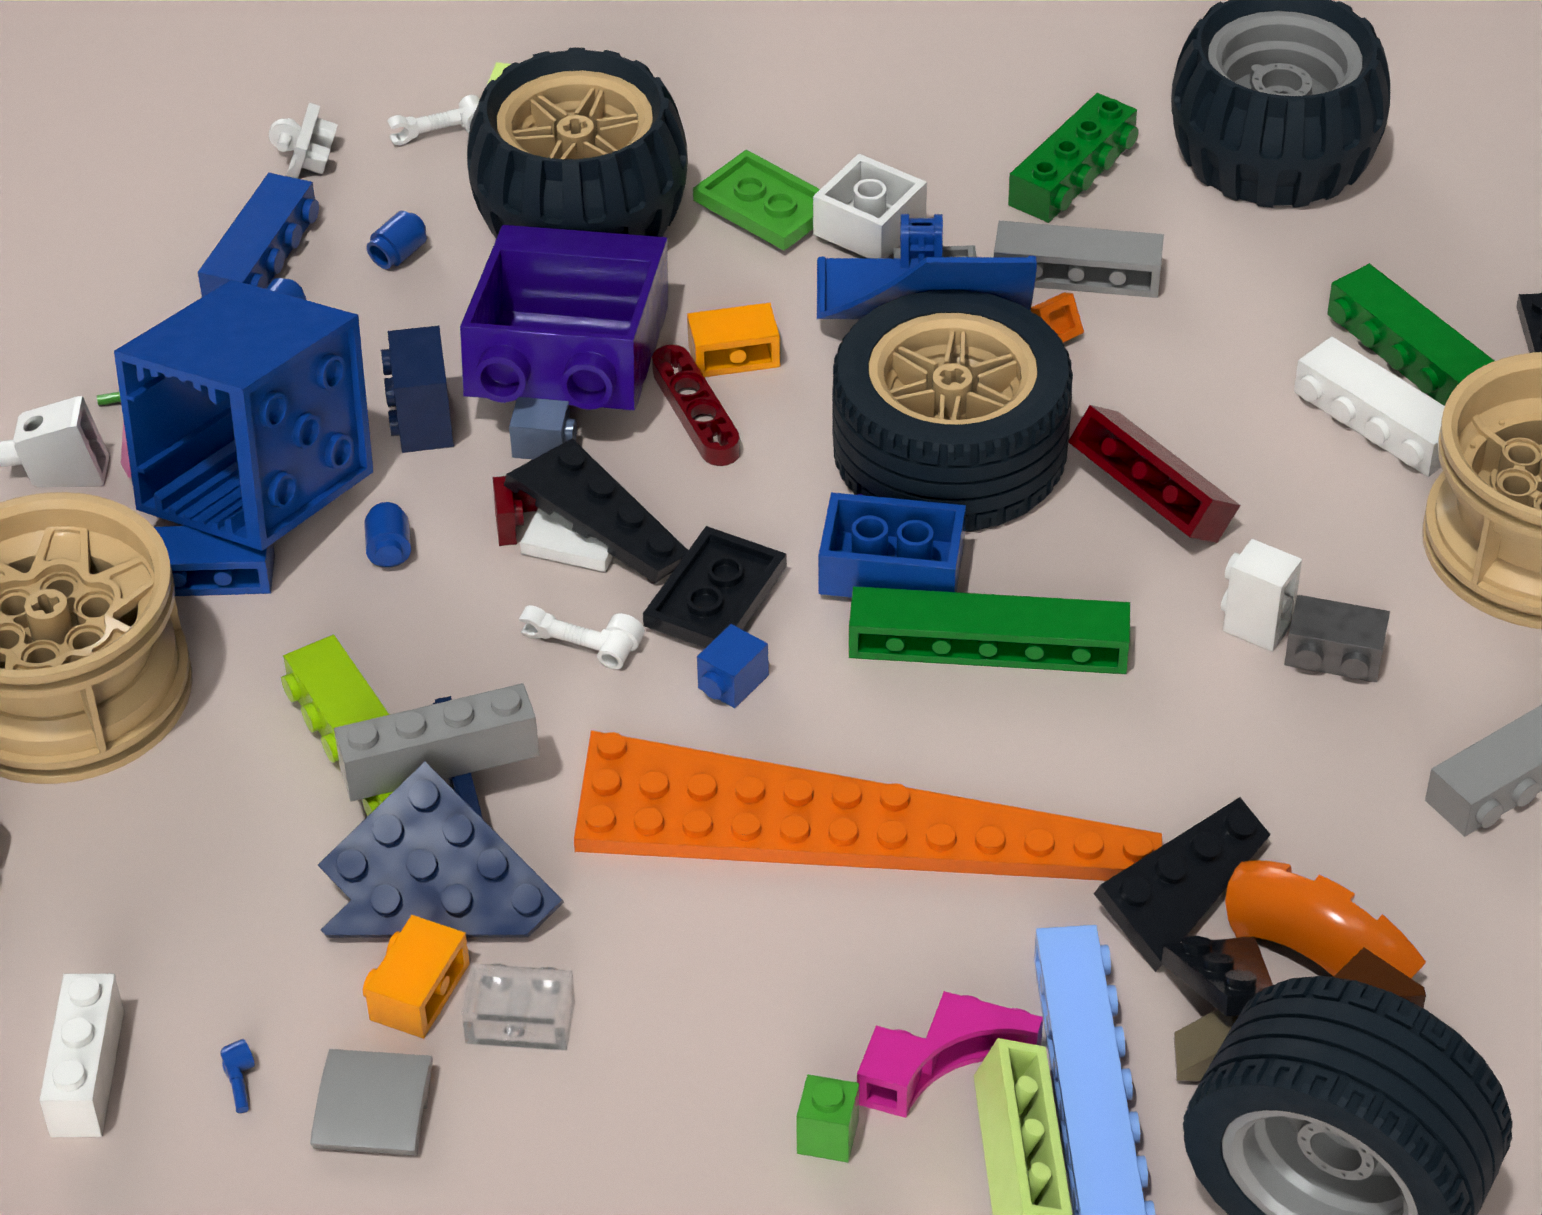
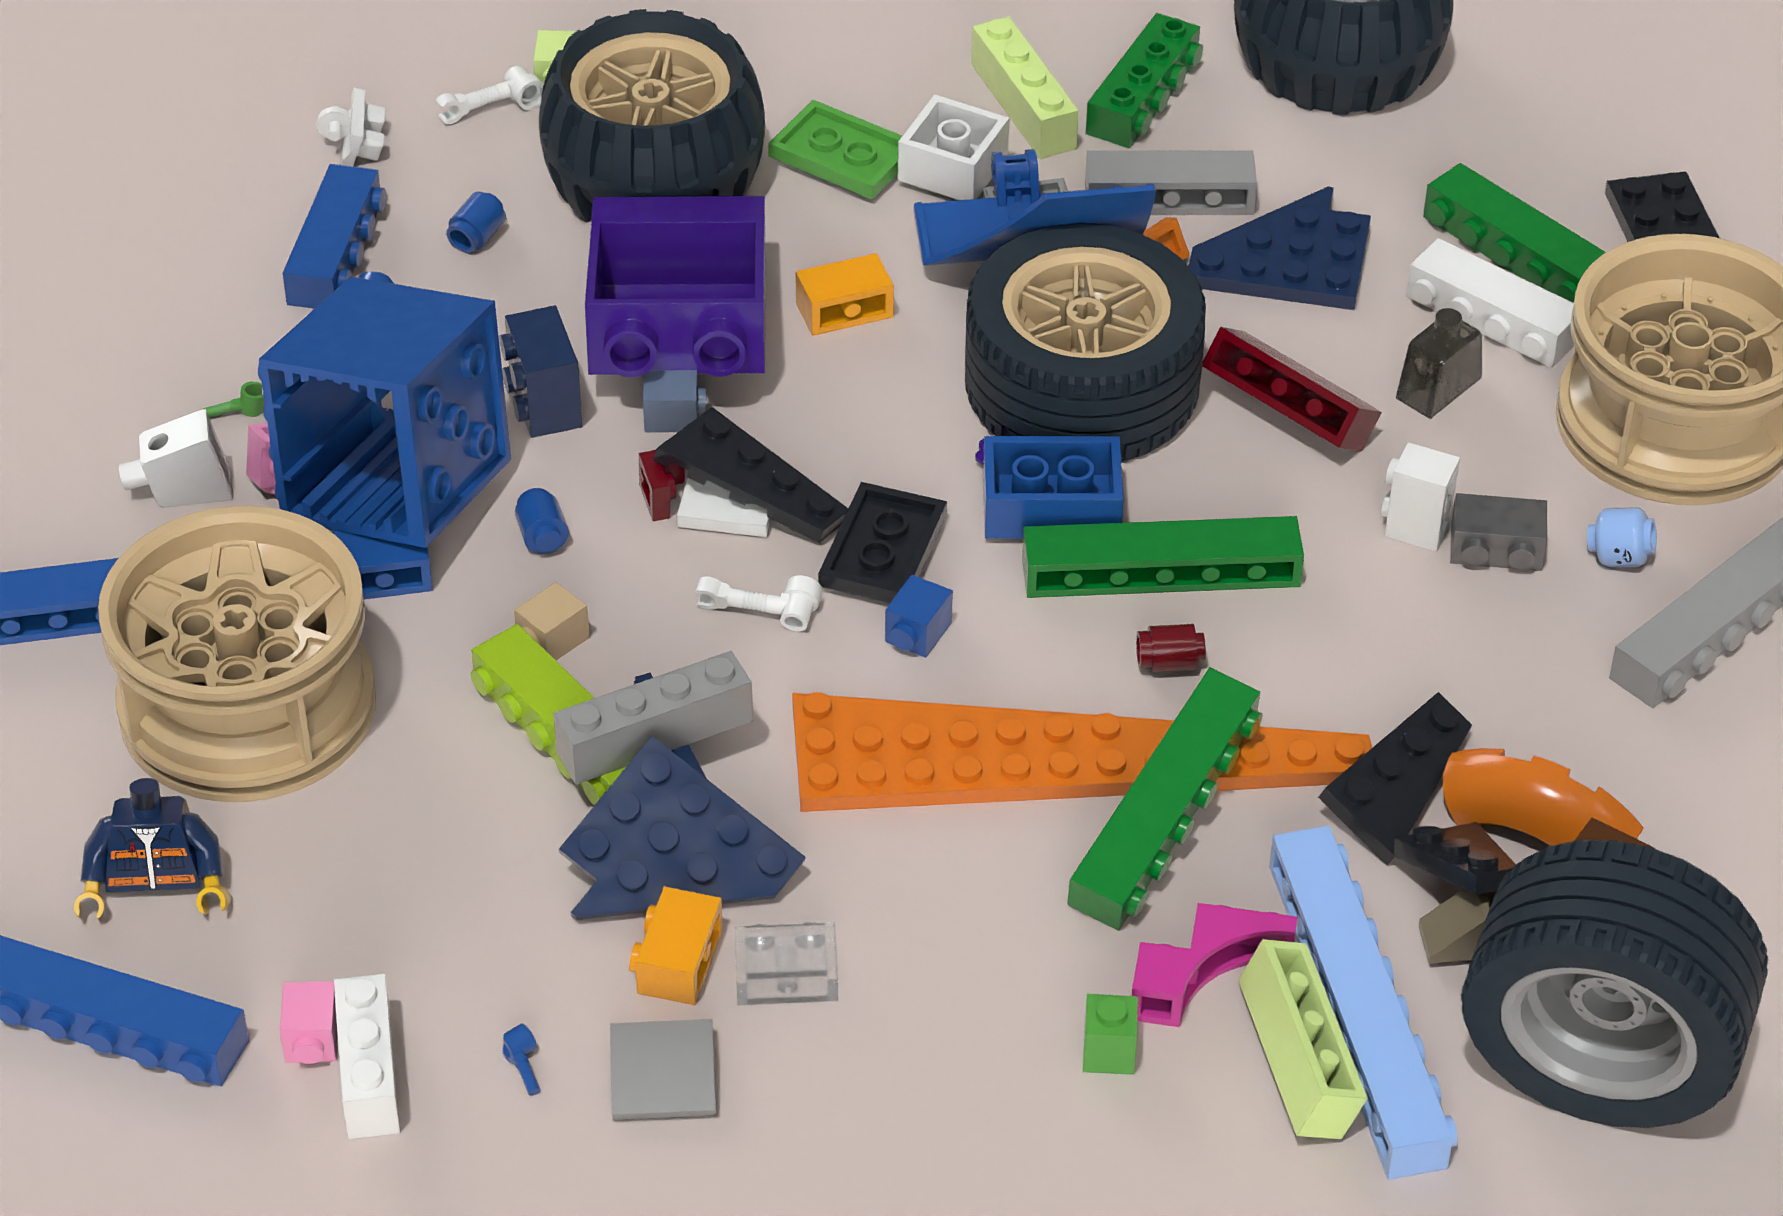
camera: 10 degrees left, 0 degrees up
dark red beam [652,344,740,466] -> none
none -> bright pink brick [280,981,338,1064]
none -> tan brick [514,582,589,660]
none -> yellowish green brick [971,16,1079,159]
none -> green brick [1067,667,1263,931]
none -> dark red brick [1136,624,1206,673]
none -> dark blue wing [1188,186,1371,310]
none -> clear smoke torso [1396,308,1482,419]
none -> light blue head [1587,507,1657,567]

